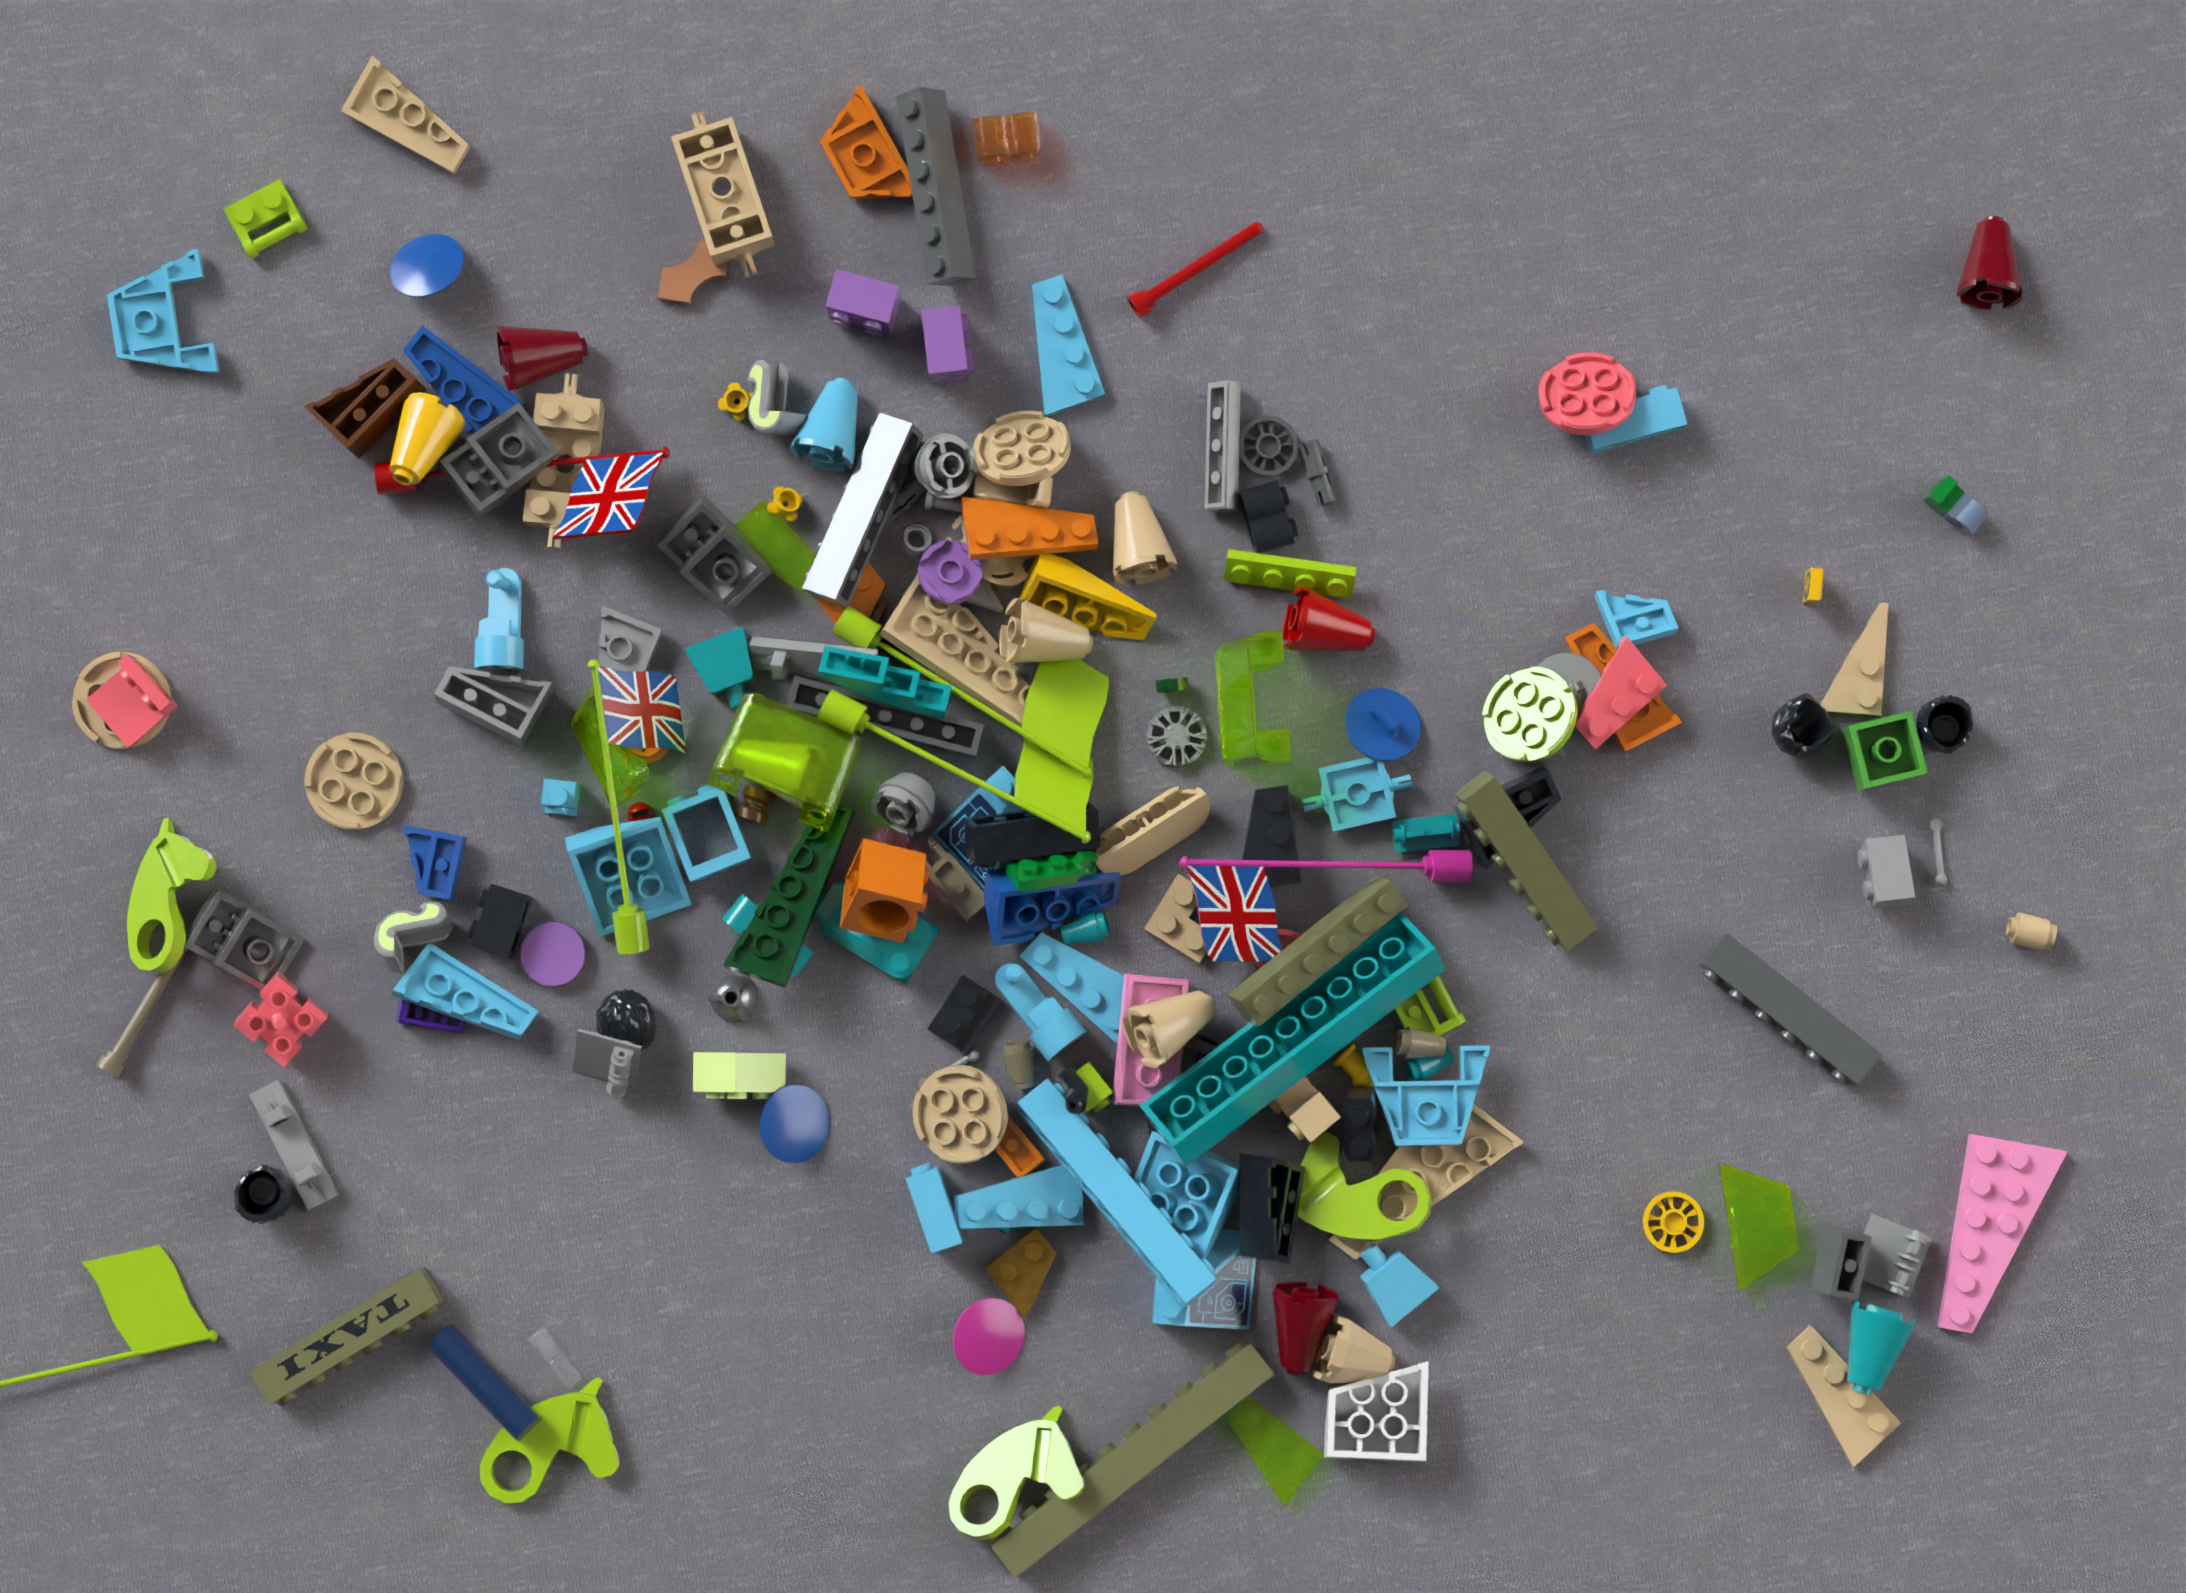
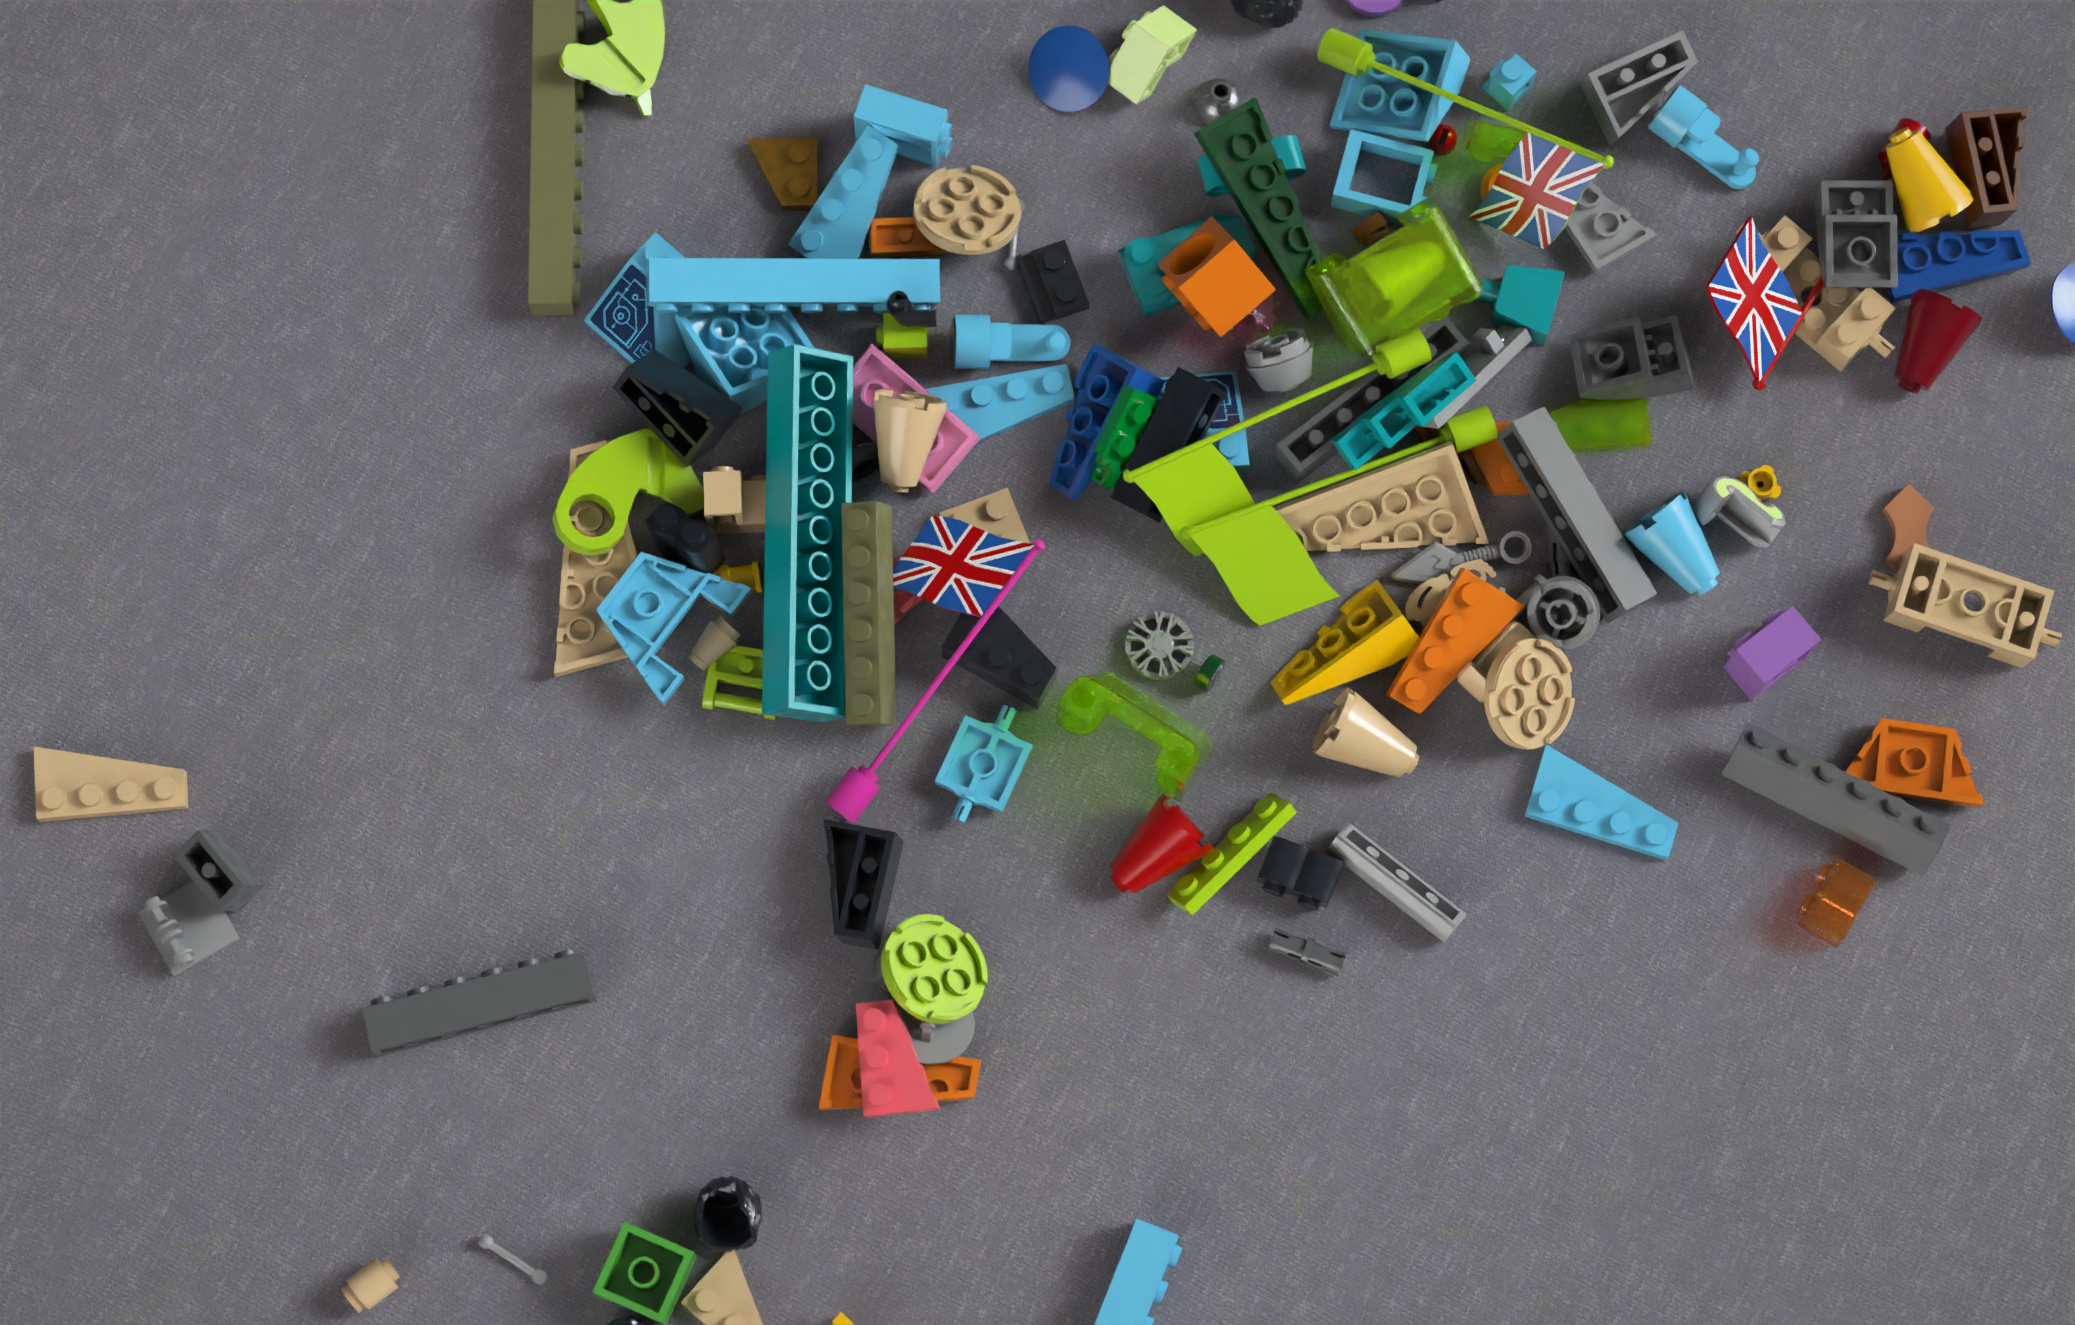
camera: 130 degrees right, 10 degrees down
yellow plate [767,486,803,522] -> none
dark tan hinge [913,835,985,923] -> none
medium lavender tile [918,540,983,605] -> none
medium lavender brick [921,305,974,385] -> none
dark pink shield [953,1298,1025,1375] -> none
tan cone [999,598,1093,663] -> none
dark tan cone [1002,1040,1035,1090] -> none
teal cone [1061,911,1111,945] -> none
tan brick [1095,786,1210,875] -> none
red piece [1127,222,1263,319] -> none
clear neon green wing [1226,1395,1324,1507] -> none
dark grey wheel [1239,416,1299,476] -> none
dark red cone [1273,1281,1338,1376] -> none
tan cone [1312,1314,1395,1383] -> none
white wedge [1324,1361,1429,1462] -> none
blue shield [1345,688,1421,761] -> none
medium azure torso [1360,1244,1439,1328] -> none
teal hinge [1392,814,1460,853] -> none
teal cone [1403,1045,1454,1081] -> none
olive brick [1454,770,1598,951] -> none
coral tile [1539,352,1636,436] -> none
medium azure wing [1594,590,1678,650] -> none
yellow wheel [1642,1191,1704,1253] -> none
clear neon green wing [1718,1164,1799,1290] -> none
teal cone [1847,1301,1917,1396] -> none
light grey brick [1857,834,1916,909] -> none
bright pink wing [1937,1134,2068,1333] -> none

